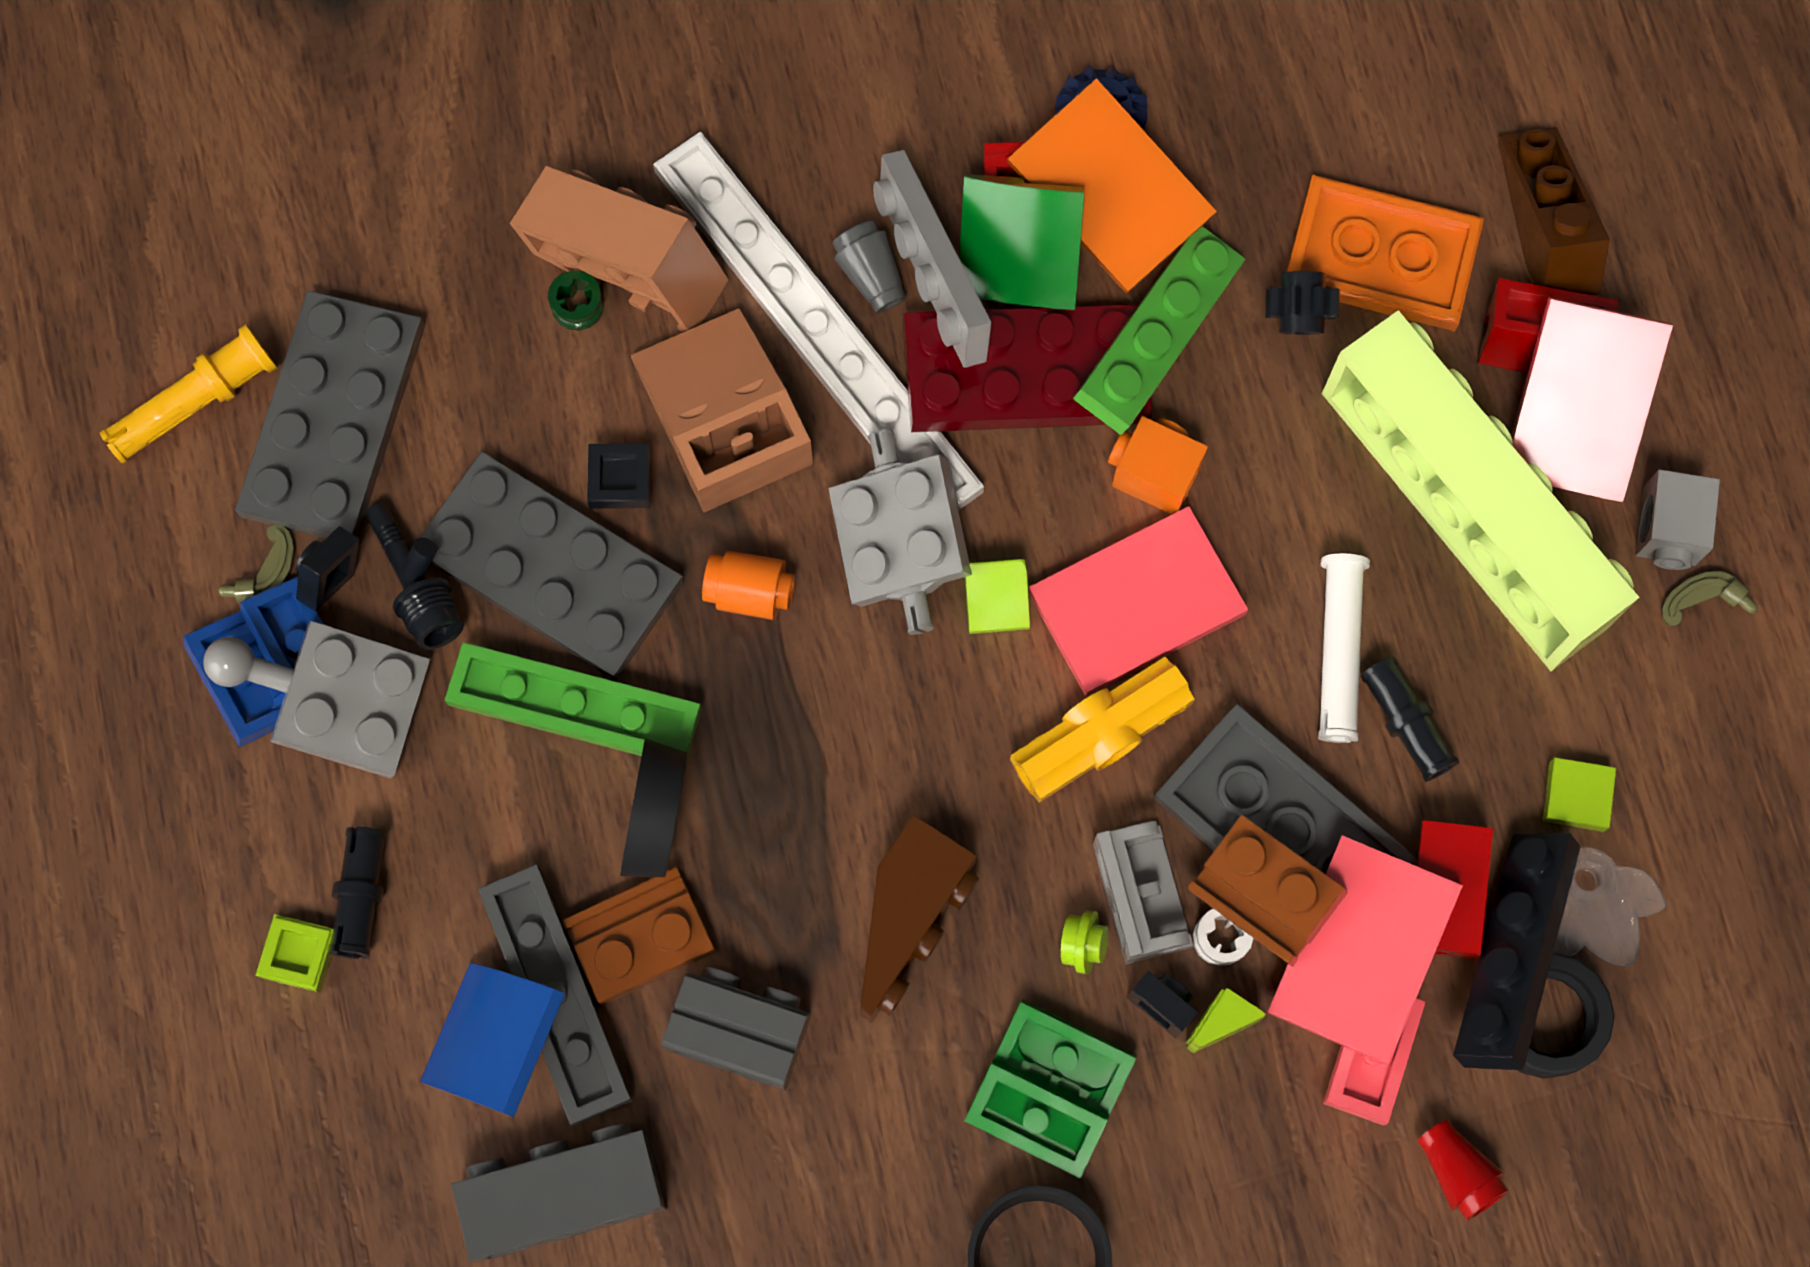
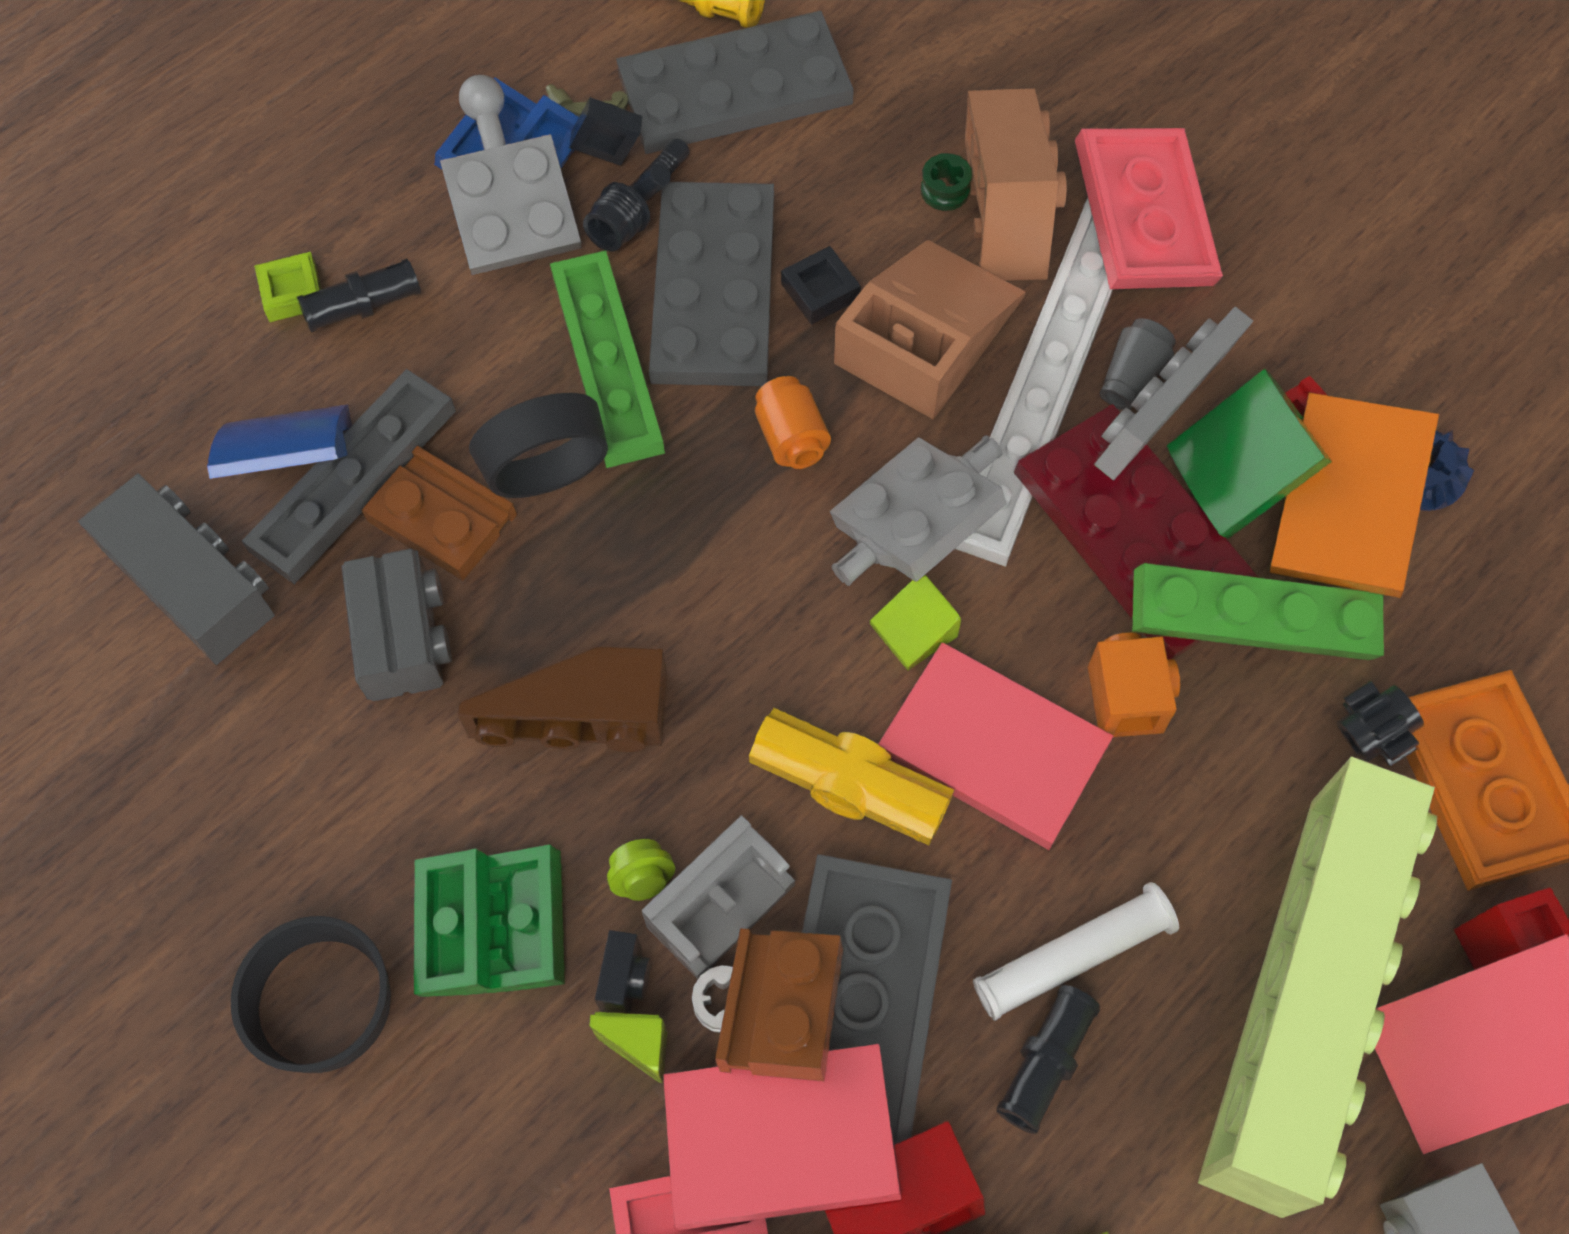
camera: 60 degrees right, 10 degrees down
none -> coral tile [1074,128,1223,289]

